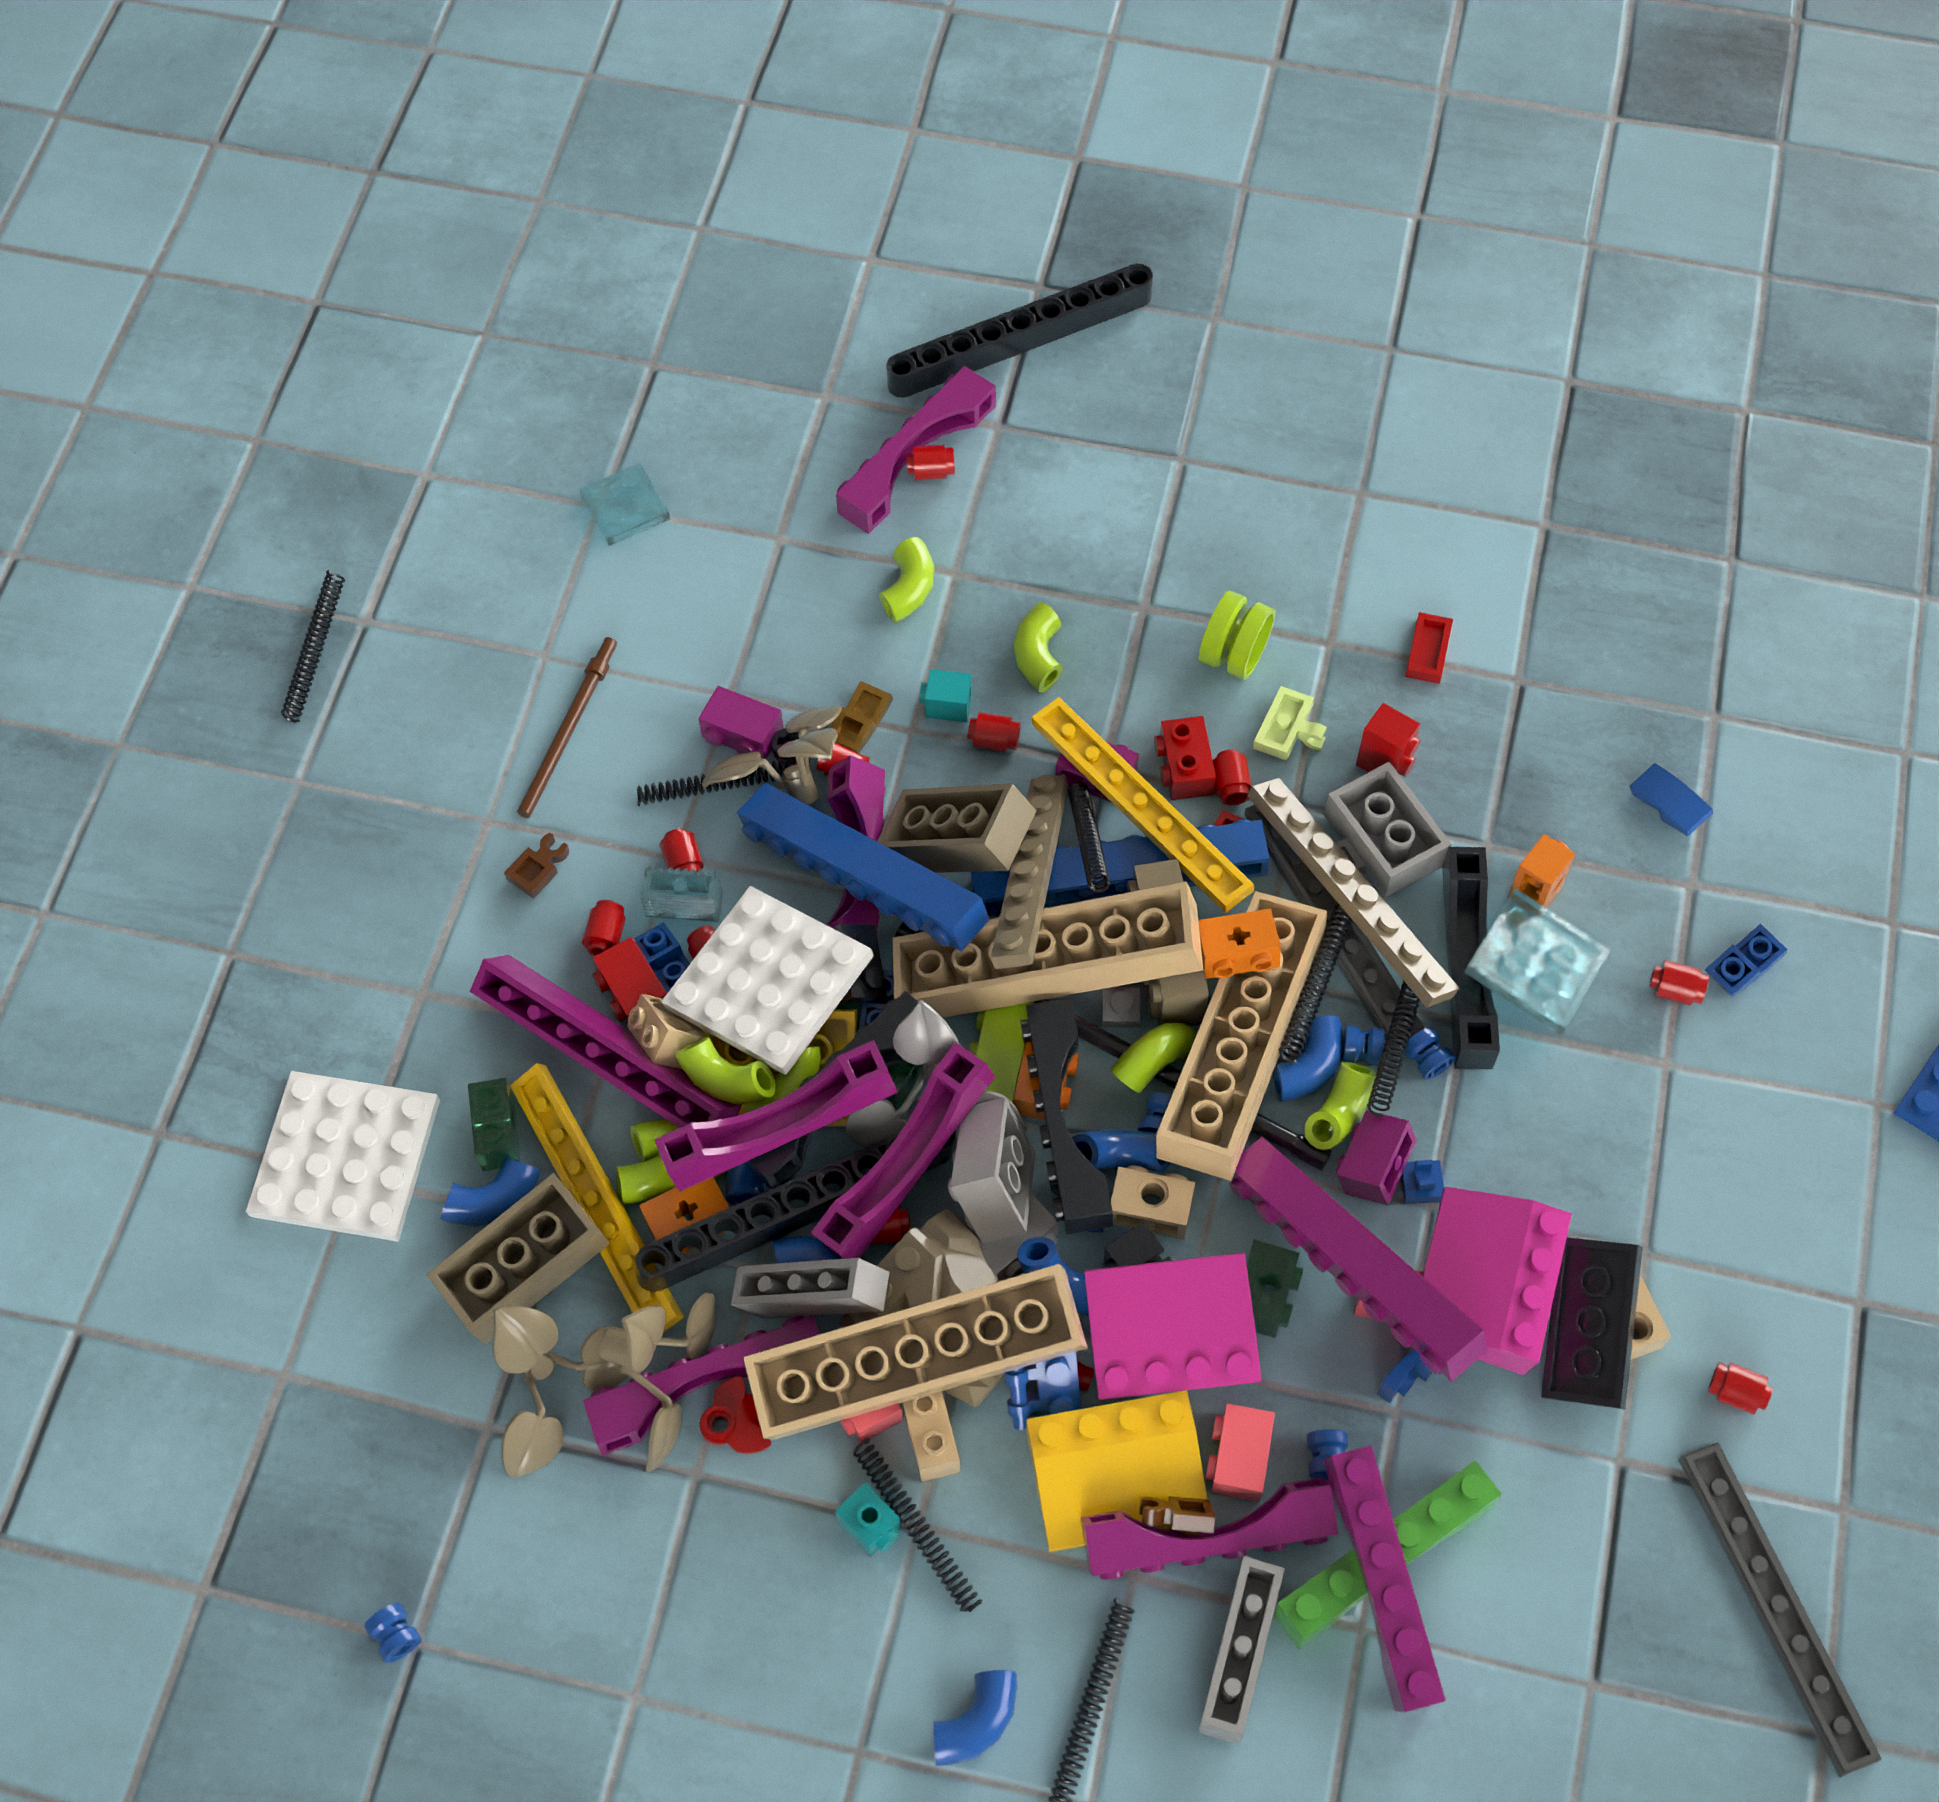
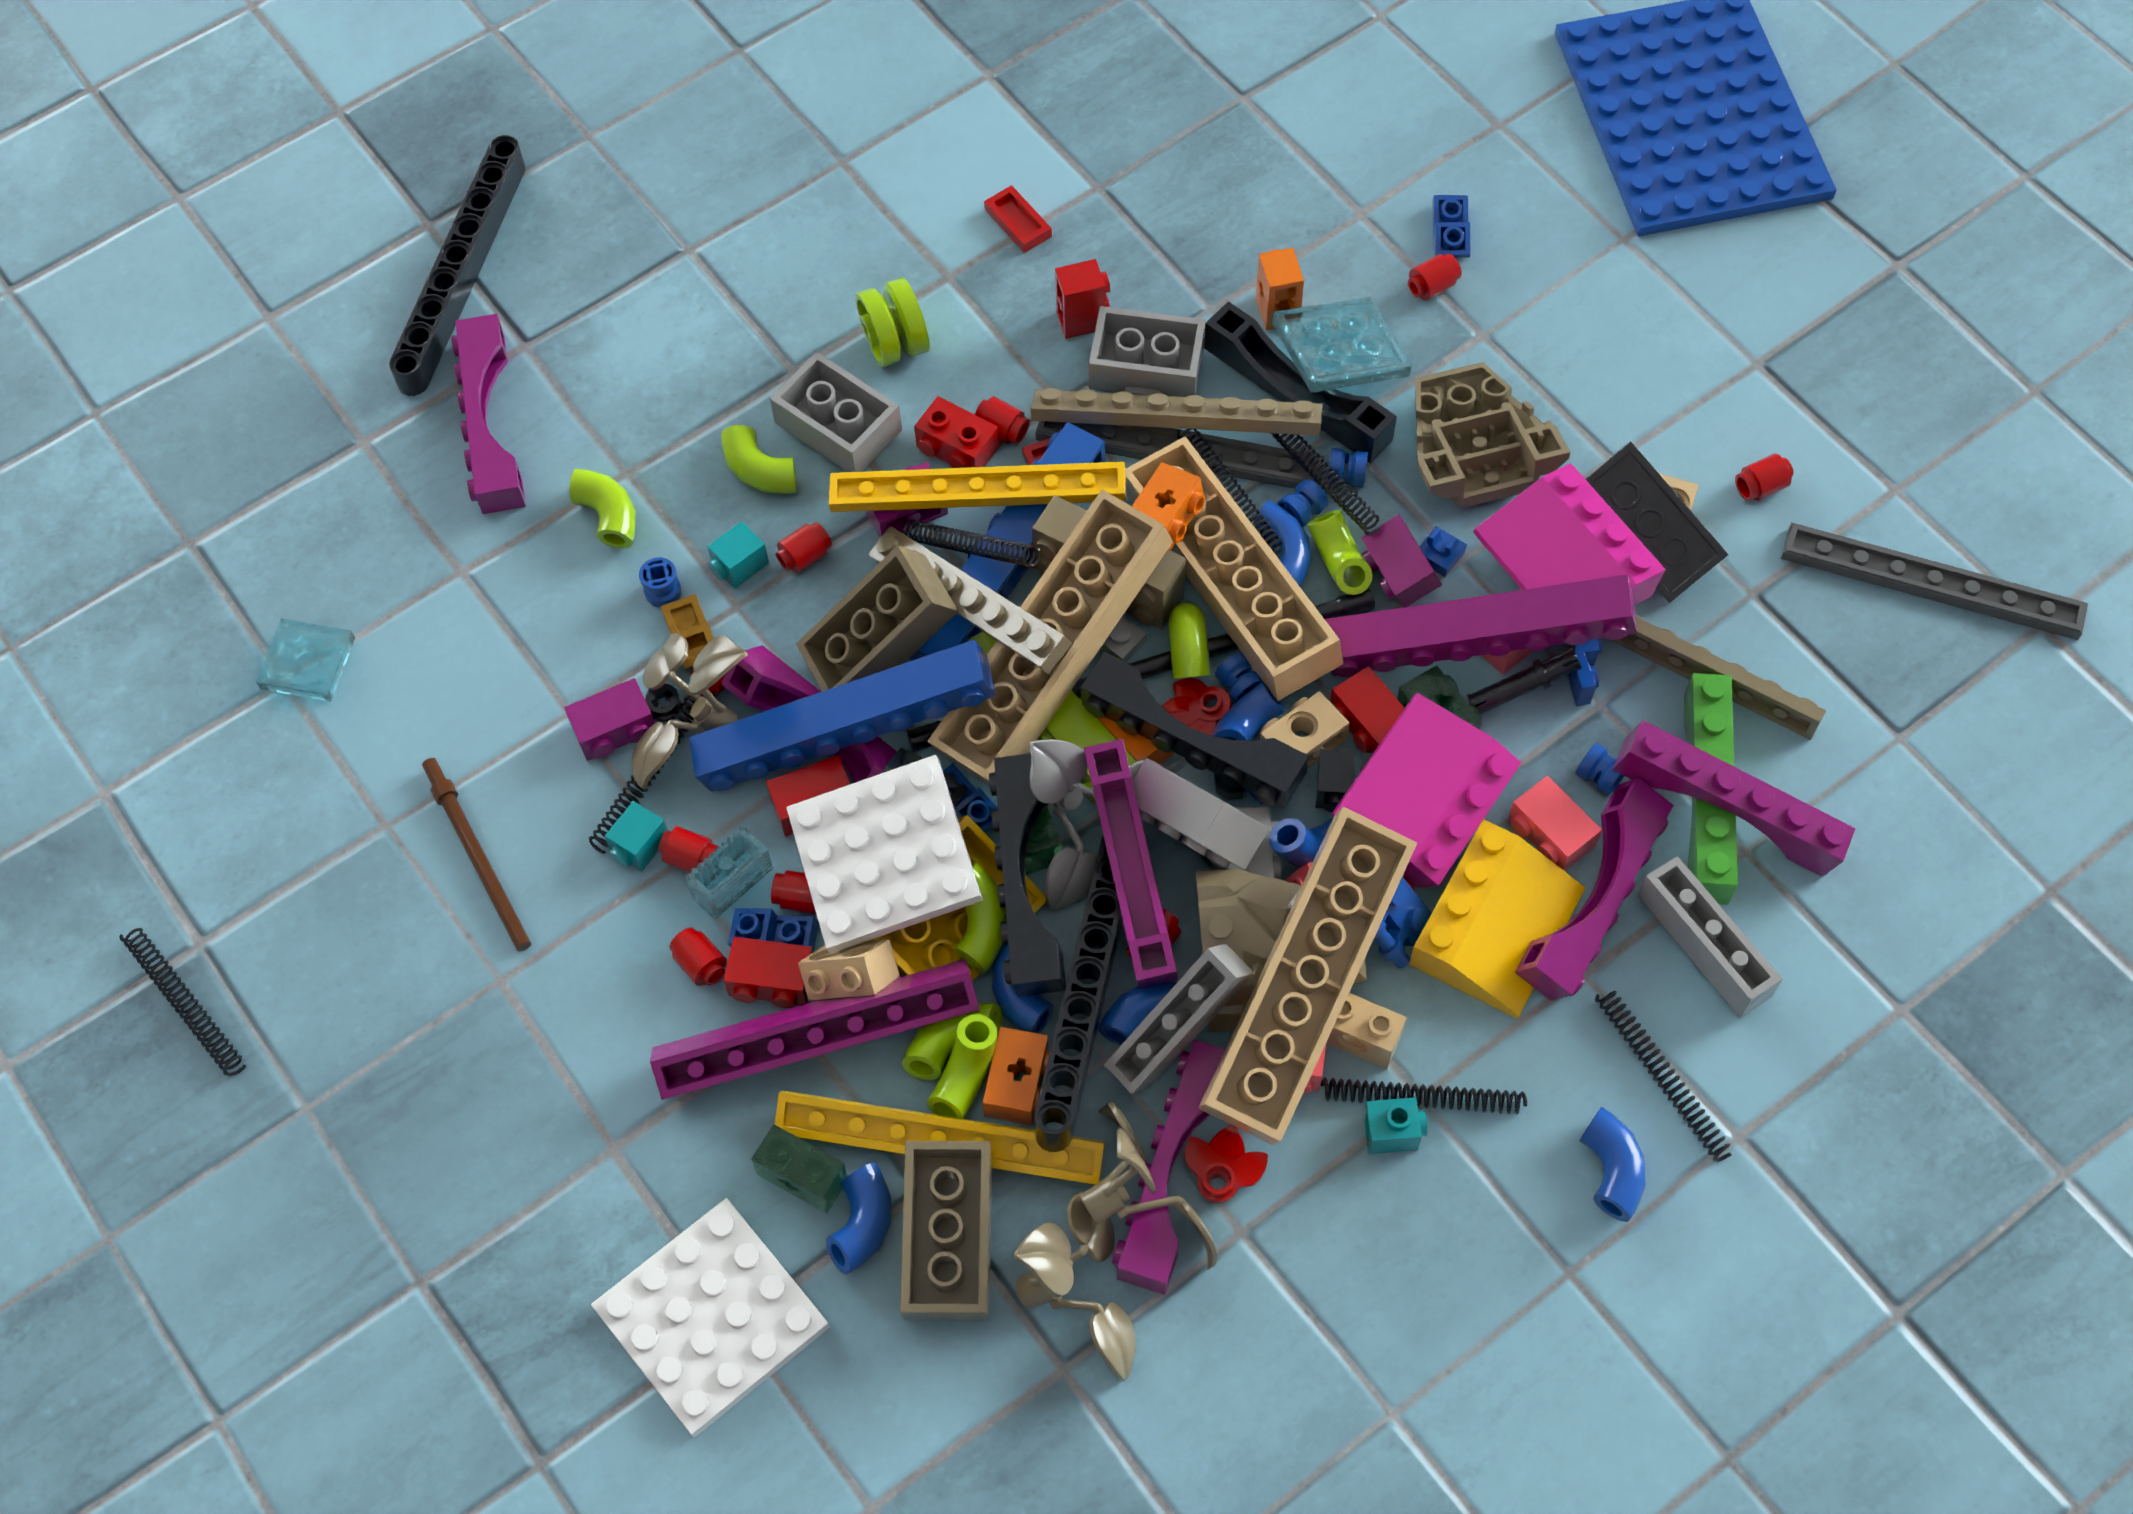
camera: 50 degrees left, 0 degrees up
reddish brown plate [504,833,570,899] -> none
magenta arch [654,1040,898,1192] -> none
lime cylinder [675,1037,776,1105] -> none
red brick [906,445,955,481] -> none
reddish brown plate [1139,1496,1215,1536] -> none
yellowish green plate [1253,686,1327,761] -> none
blue slope [1630,763,1713,836] -> none
none -> teal brick [604,801,668,872]
none -> blue wheel [639,557,681,608]
none -> red brick [766,755,850,837]
none -> light grey brick [770,352,902,472]
none -> red plate [1162,678,1232,736]
none -> red brick [1330,666,1405,753]
none -> dark tan wedge [1415,362,1570,508]
none -> black pin [1467,647,1582,717]
none -> dark tan plate [1606,614,1826,740]

